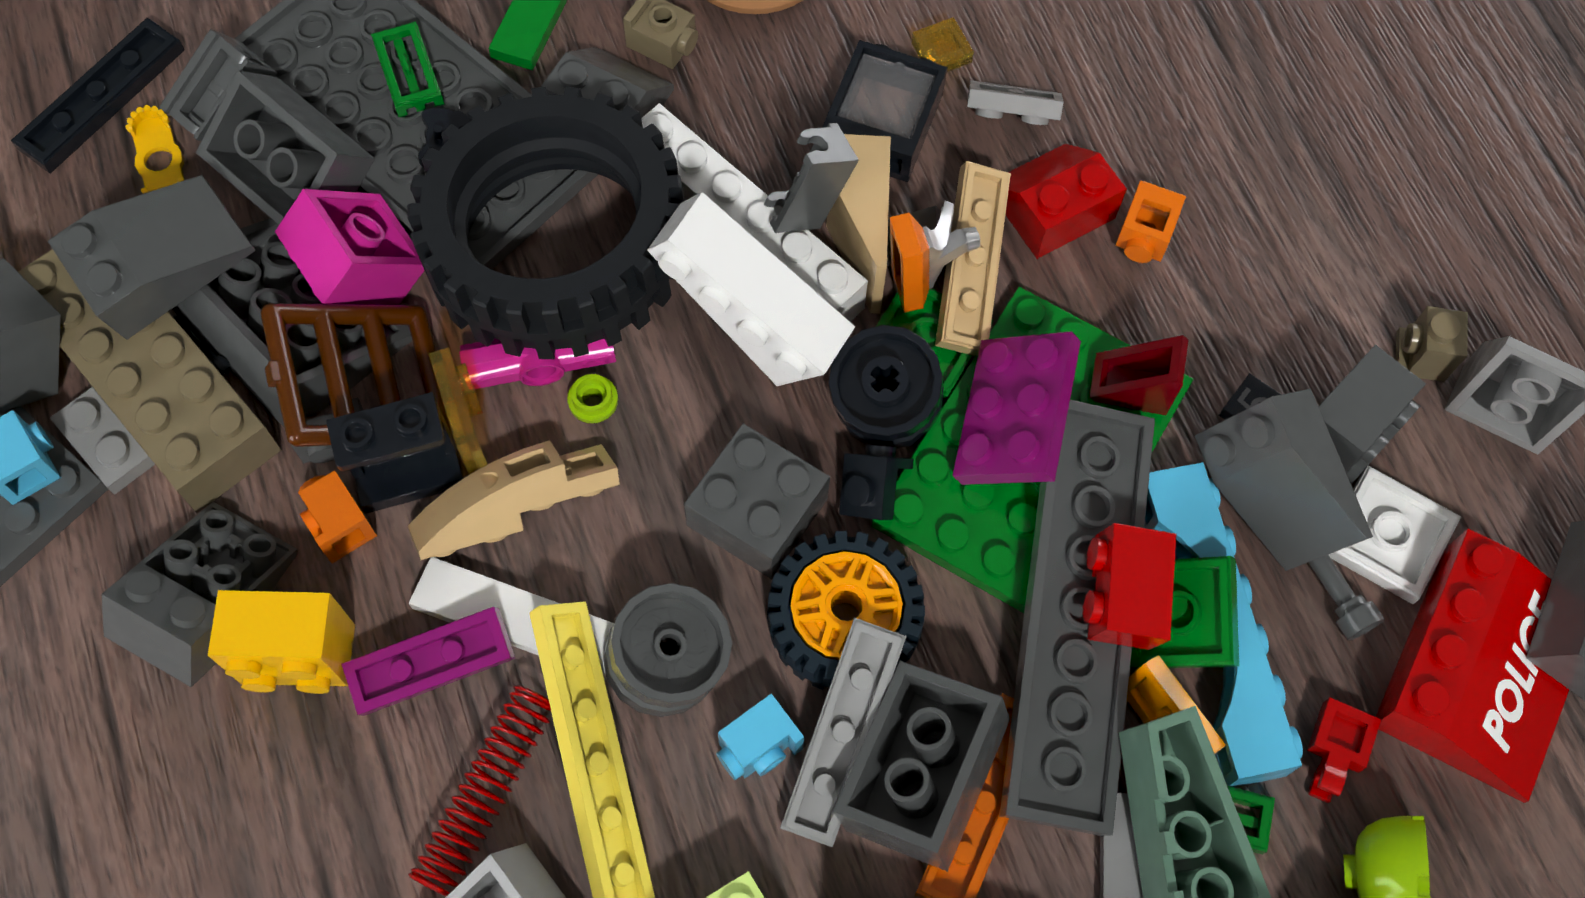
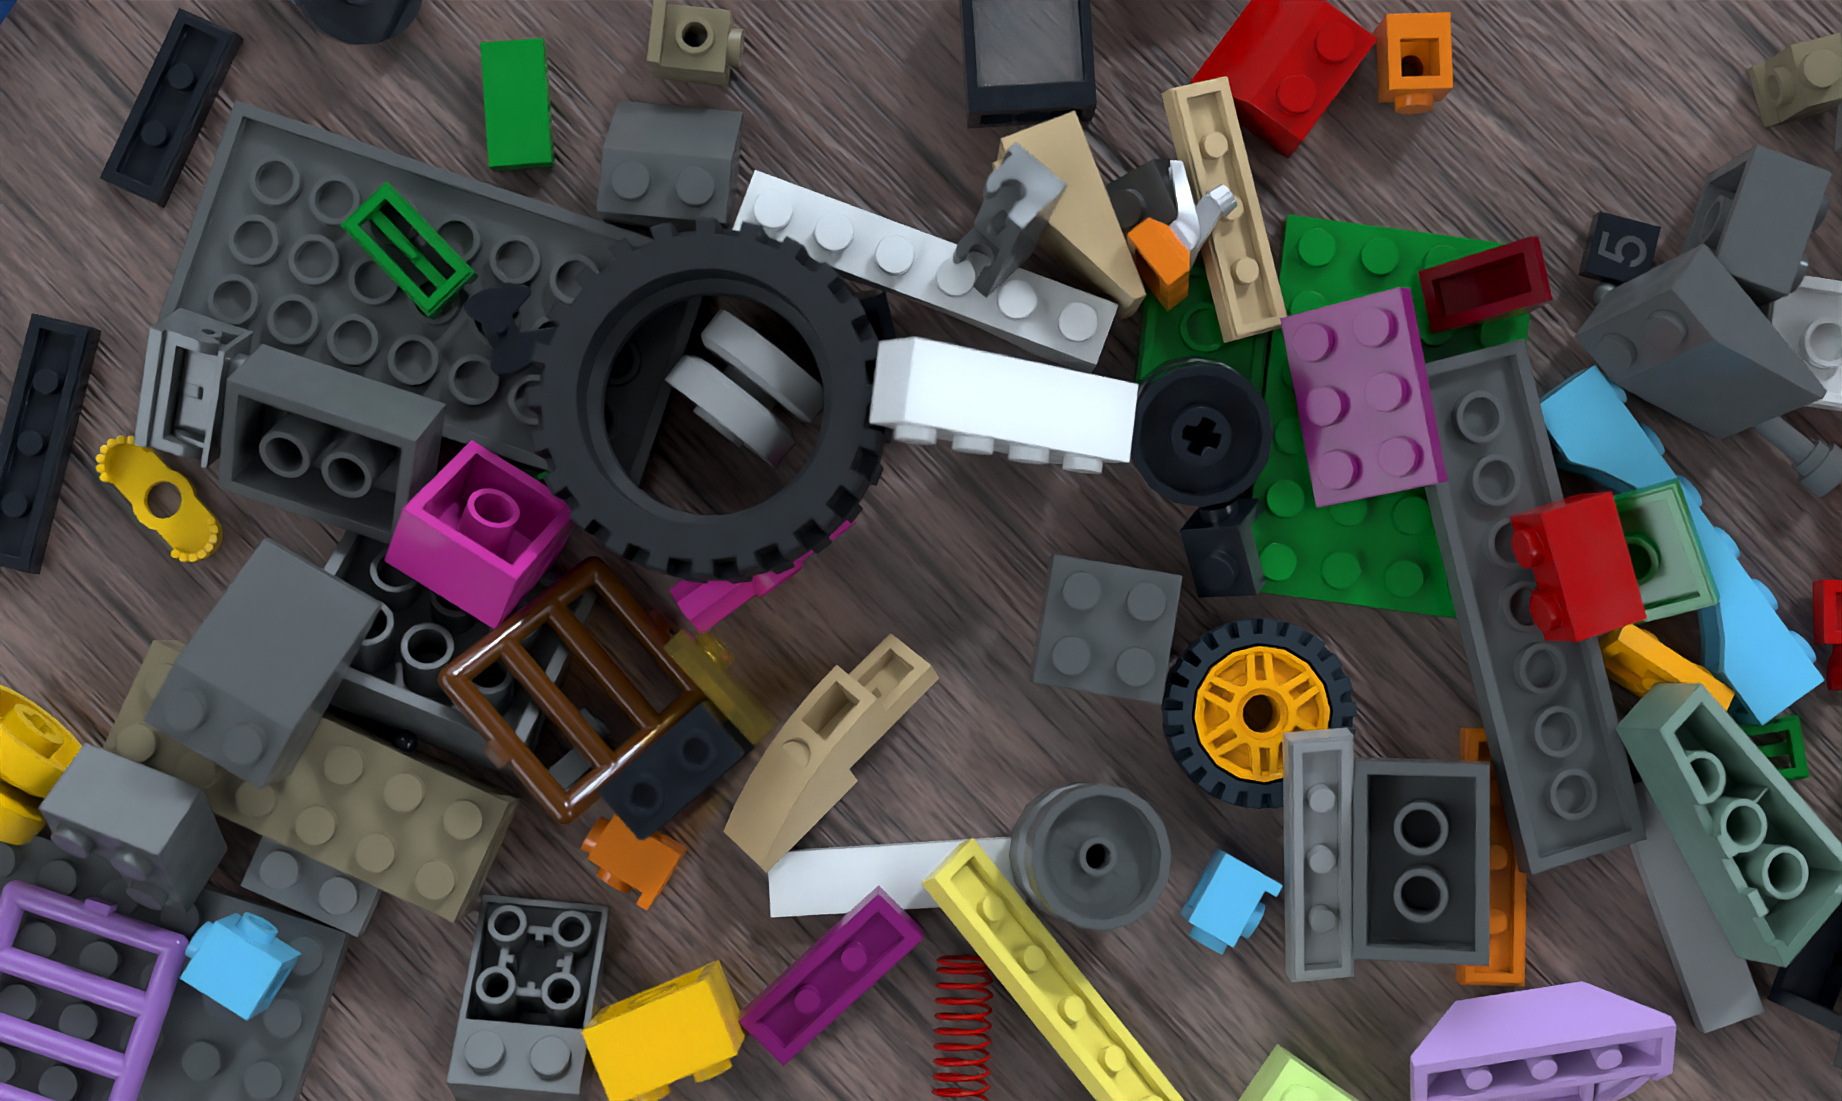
camera: 25 degrees left, 20 degrees up
lime plate [567,374,618,423] -> none
none -> light grey wheel [664,309,824,469]

